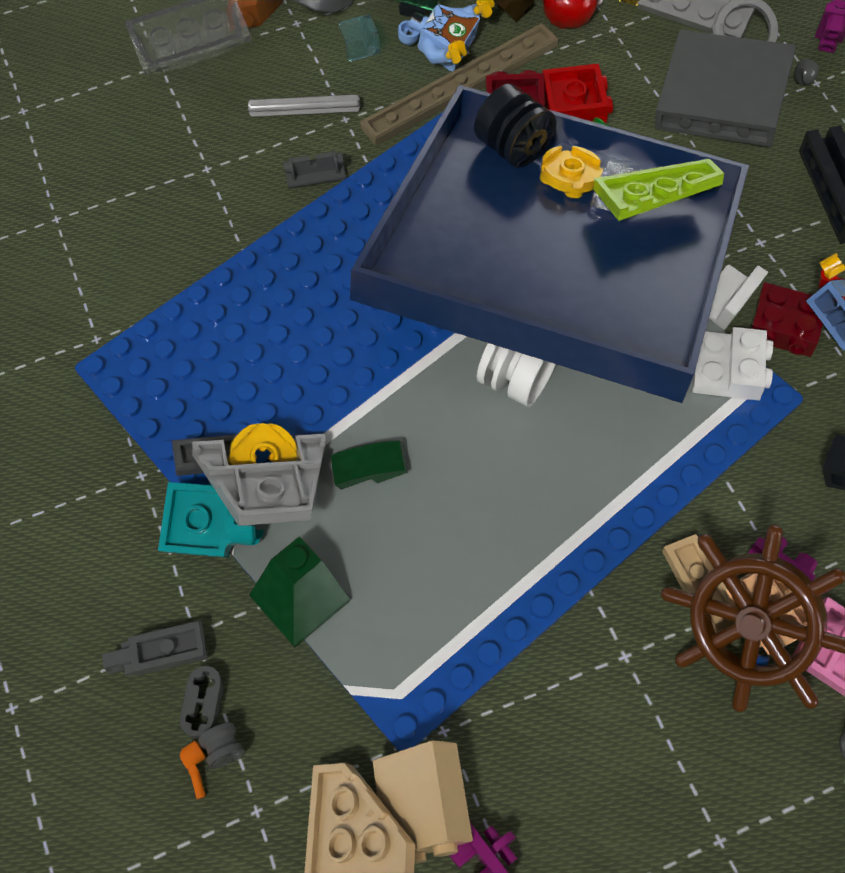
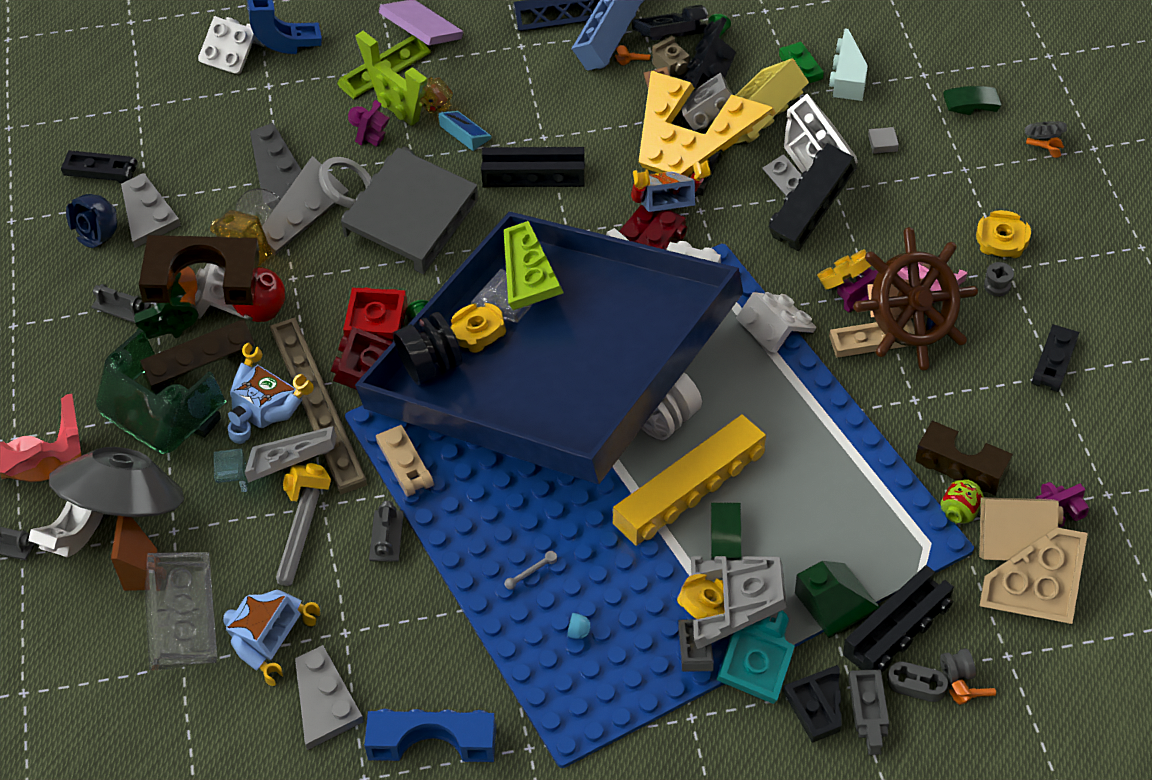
camera: 80 degrees left, 10 degrees down
none -> light blue torso [223,590,320,686]
none -> light grey wing [245,426,337,483]
none -> yellow bracket [283,463,331,502]
none -> light grey wing [295,645,364,750]
none -> blue arch [364,709,496,762]
none -> tan plate [376,425,434,497]
none -> light grey hinge [505,551,557,589]
none -> medium azure hinge [567,613,591,639]
none -> yellow brick [613,414,766,546]
none -> white bracket [736,292,816,353]
none -> black wing [783,665,842,743]
none -> yellow plate [817,249,871,290]
none -> black brick [843,565,954,672]
none -> dark brown arch [915,420,1013,496]
none -> lime head [940,480,984,523]
none -> black plate [1031,324,1080,392]

